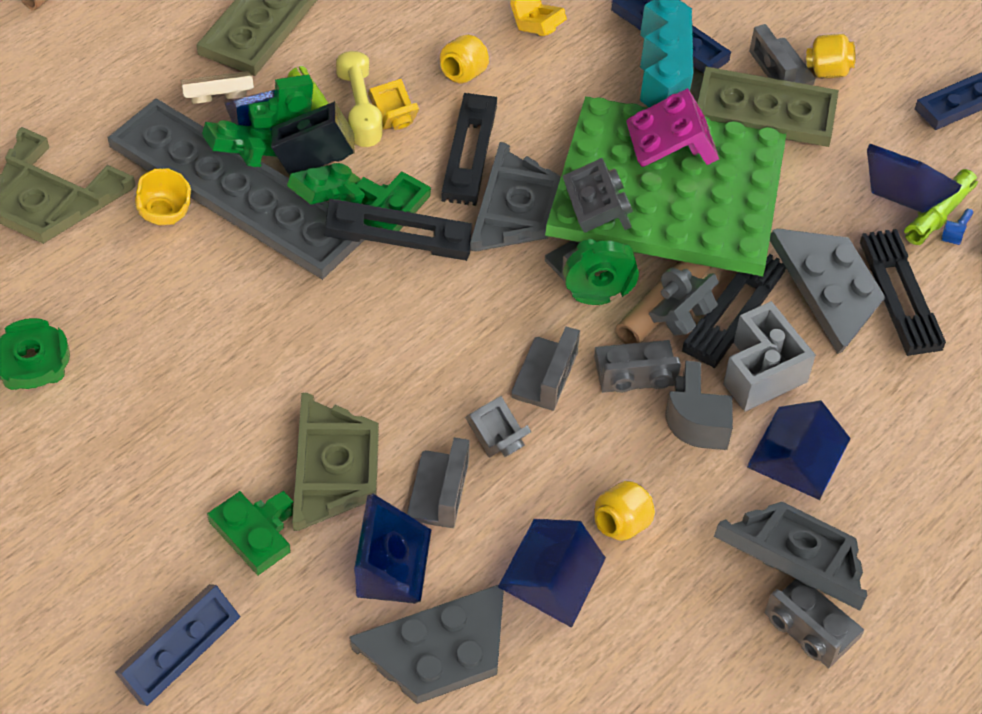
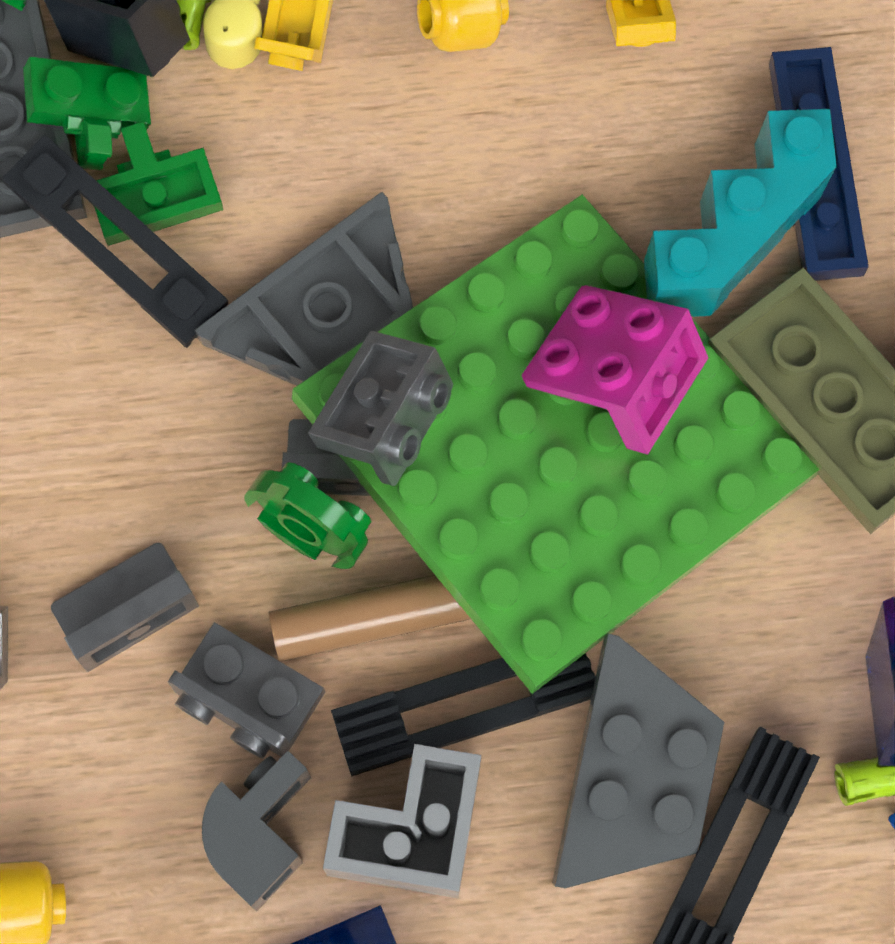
camera: 40 degrees right, 20 degrees up
black container [441,93,497,206] -> none
dark grey hips [649,268,719,335] -> none

